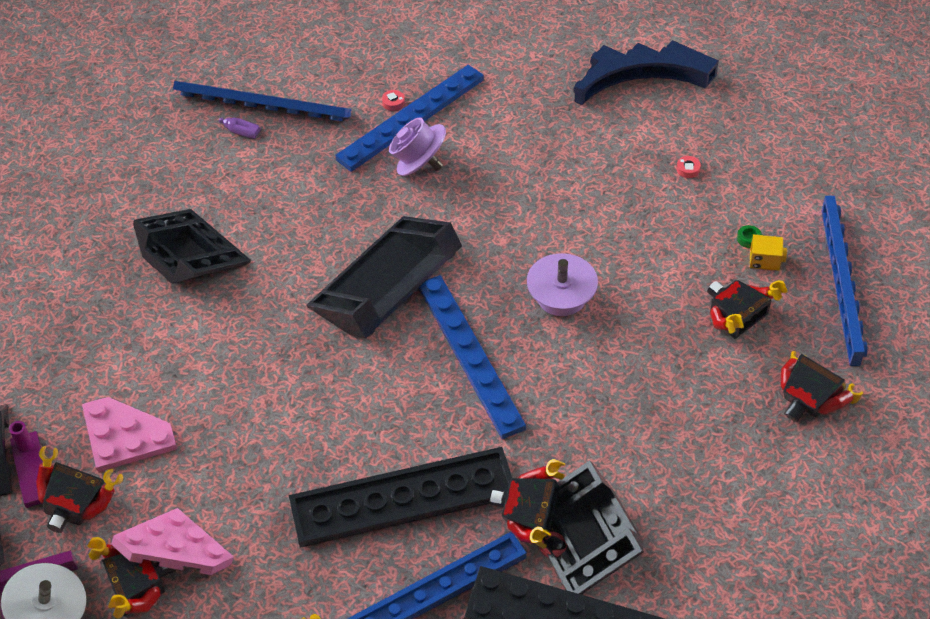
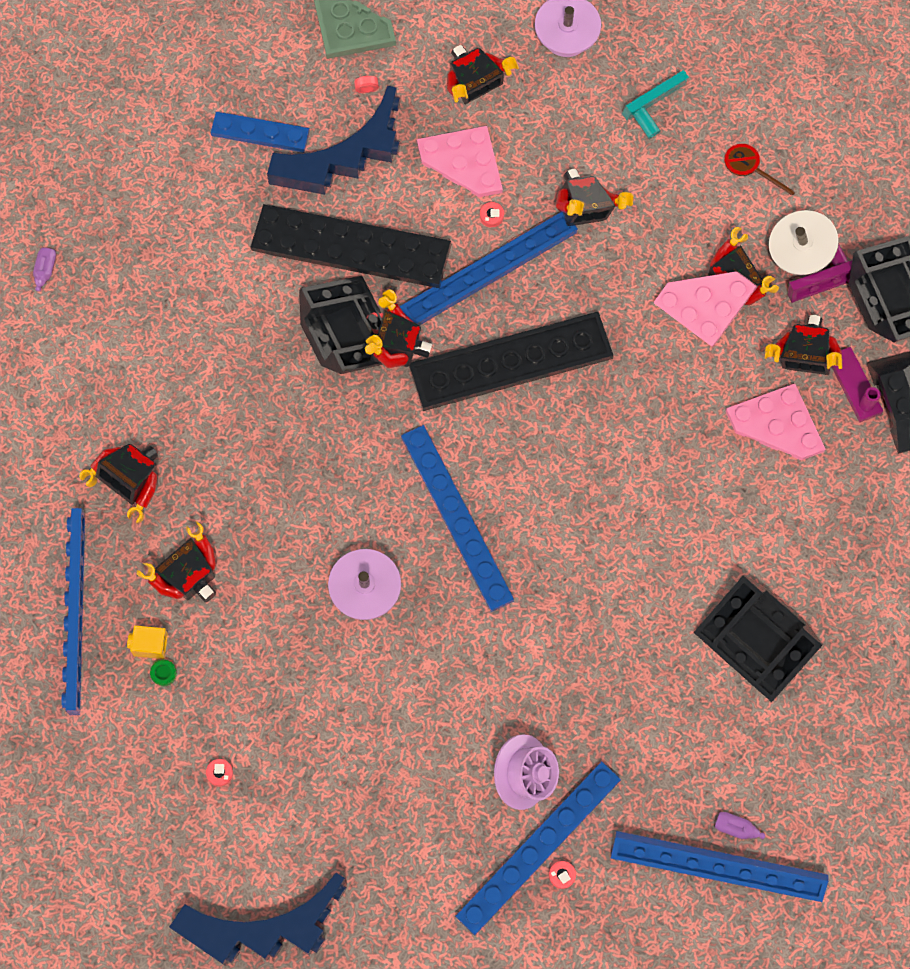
camera: 175 degrees right, 20 degrees up
black slope [306,216,462,339] -> none

